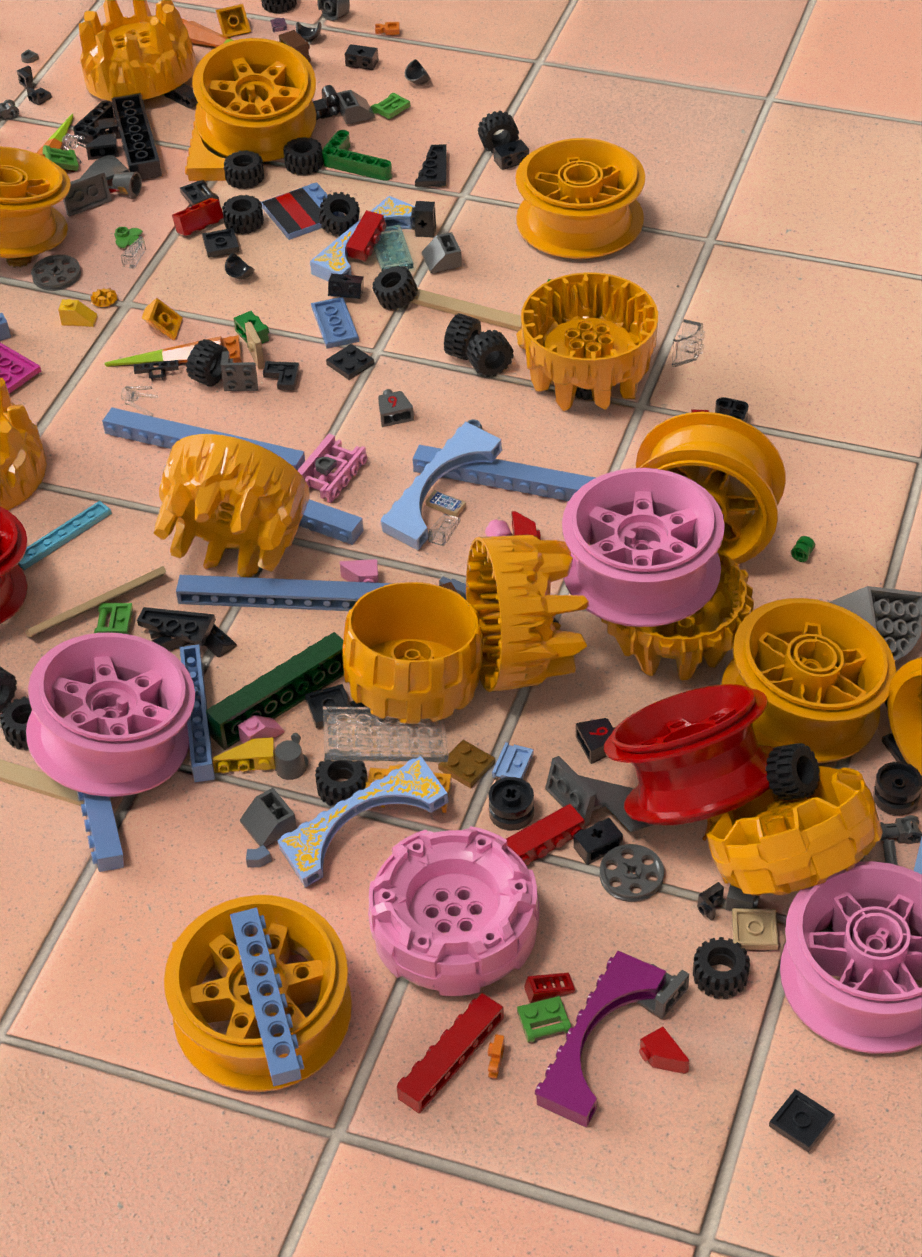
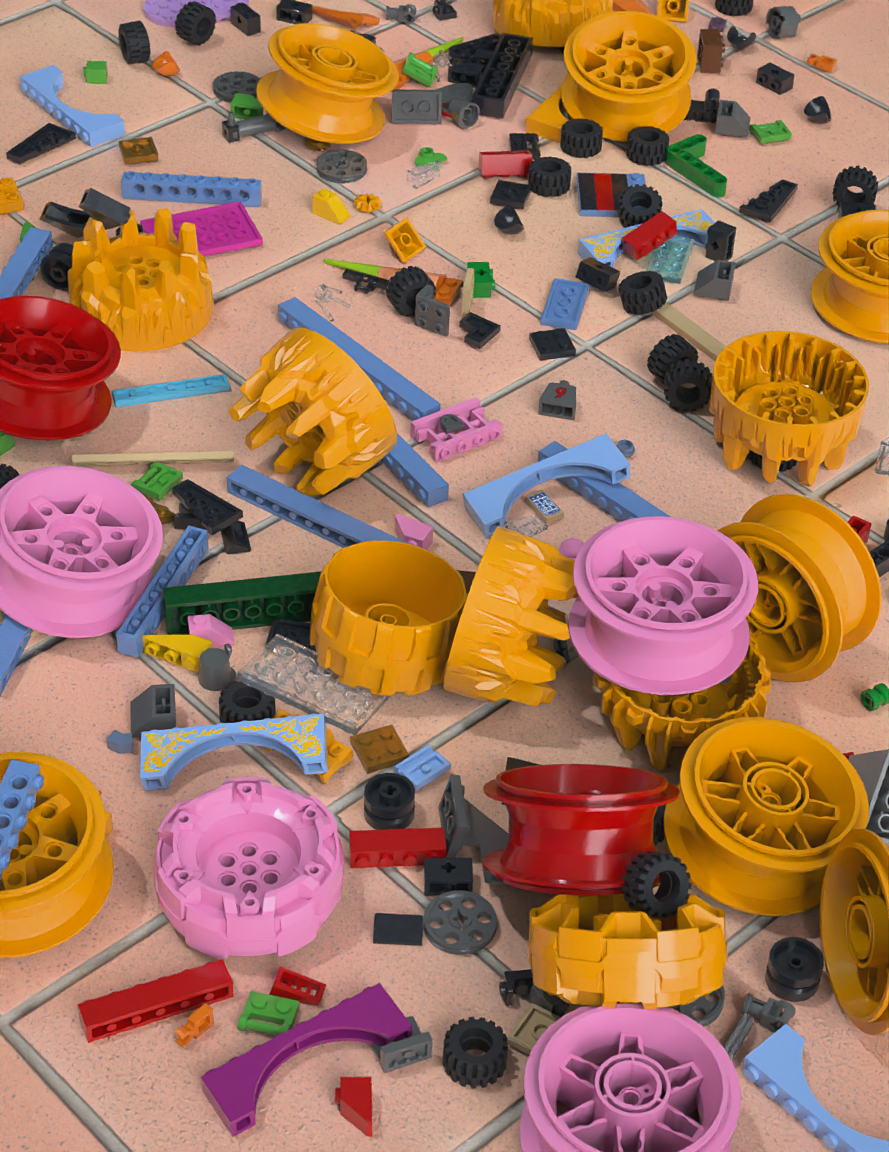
camera: 25 degrees right, 5 degrees down
none -> black slope [373,913,423,946]

